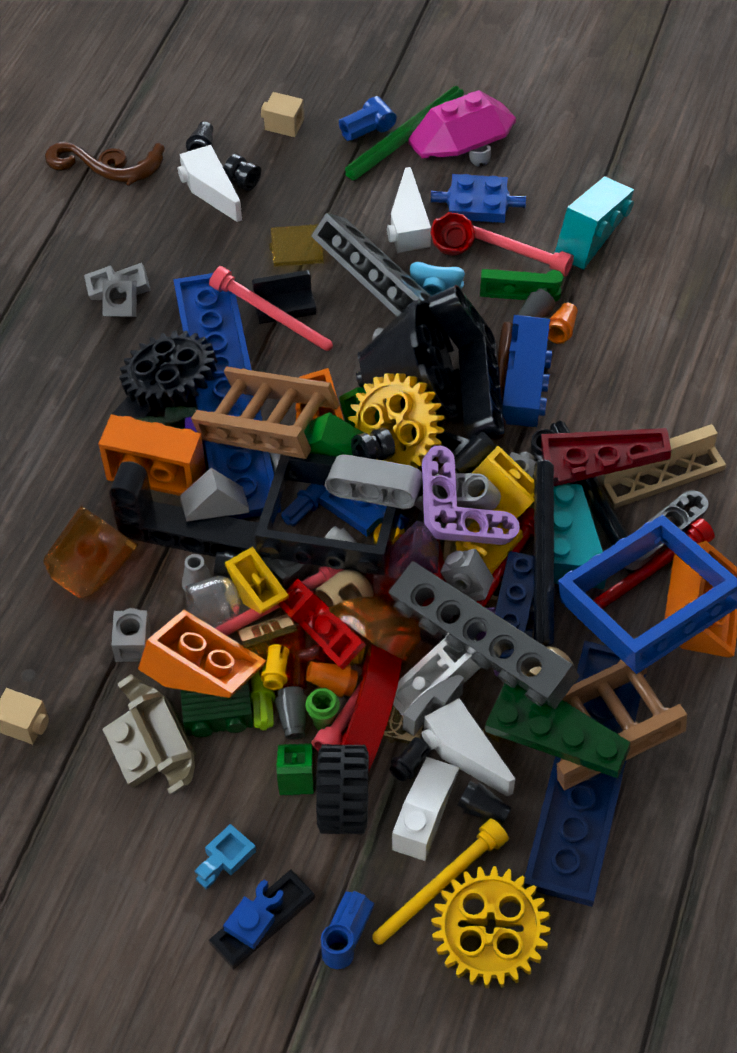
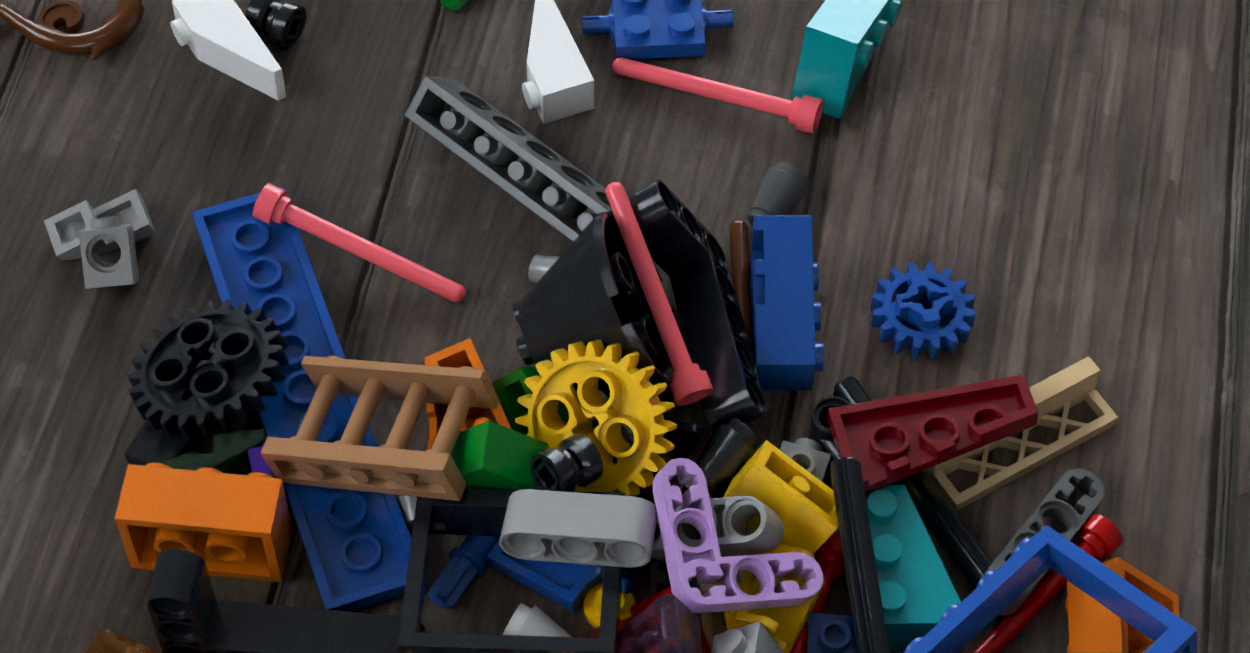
camera: 10 degrees left, 0 degrees up
light grey slope [180,468,249,522] -> none
black panel [252,270,316,324] -> none
clear yellow piece [269,224,324,267] -> none
medium azure piece [410,262,465,296] -> none
red hair [430,212,475,256] -> none
green plate [480,269,563,302] -> none
orange cone [548,302,578,344] -> none
none -> coral piece [605,182,714,406]
none -> blue gear [870,262,976,360]

